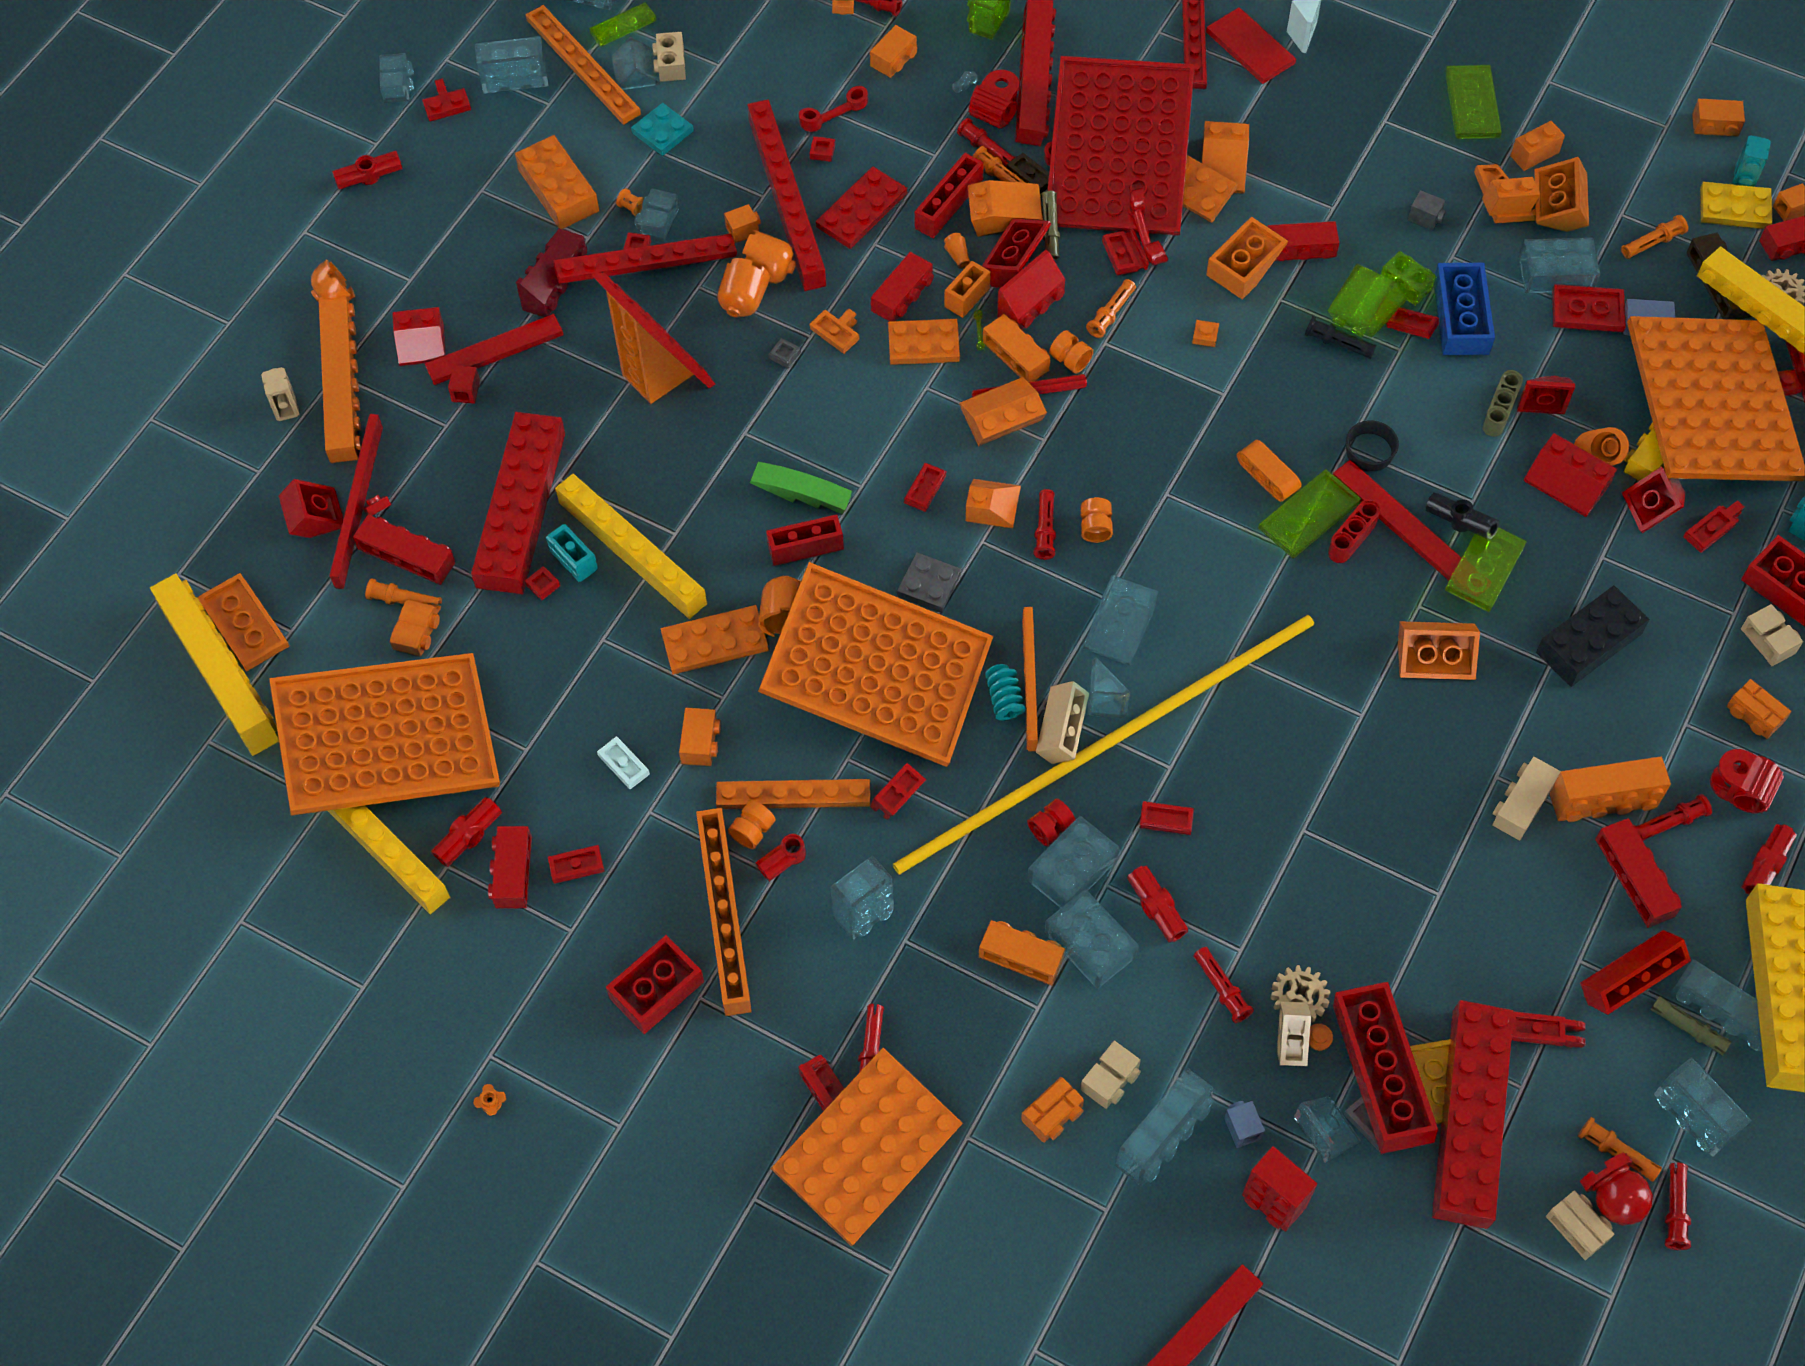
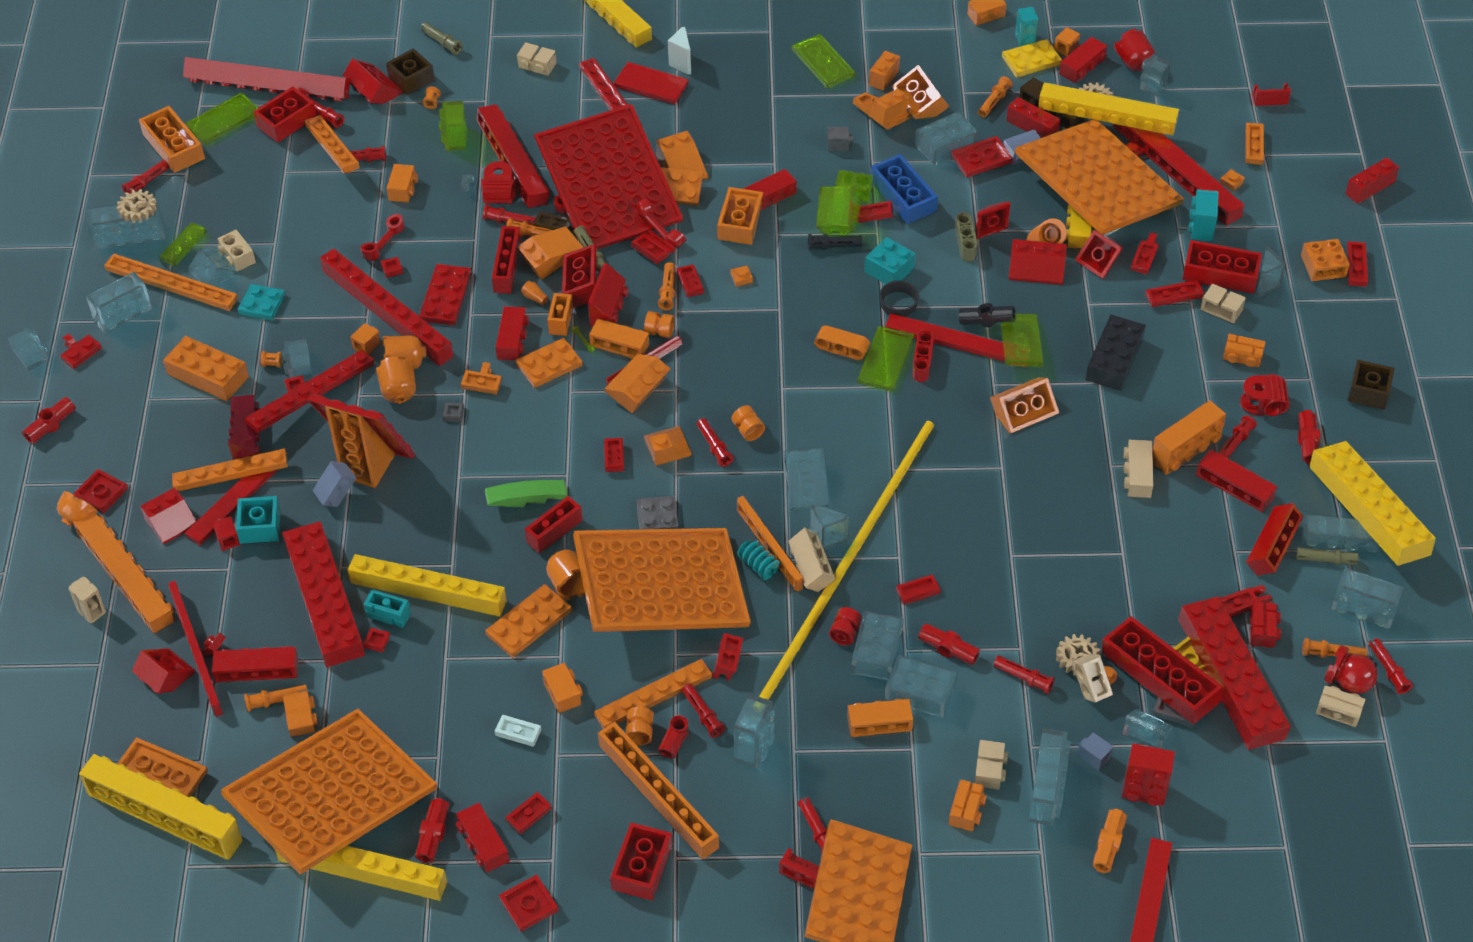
camera: 30 degrees left, 10 degrees down
none -> red tile [73,469,128,514]
none -> orange plate [172,449,288,492]
none -> teal brick [236,496,281,544]
none -> sand blue brick [312,461,356,507]
none -> red plate [499,874,559,932]
none -> red plate [677,264,704,297]
none -> red pin [681,683,726,738]
none -> teal brick [864,237,916,284]
none -> red brick [1006,97,1060,138]
none -> orange piece [1092,808,1127,873]
none -> red plate [1145,280,1204,308]
none -> red brick [1250,601,1281,648]

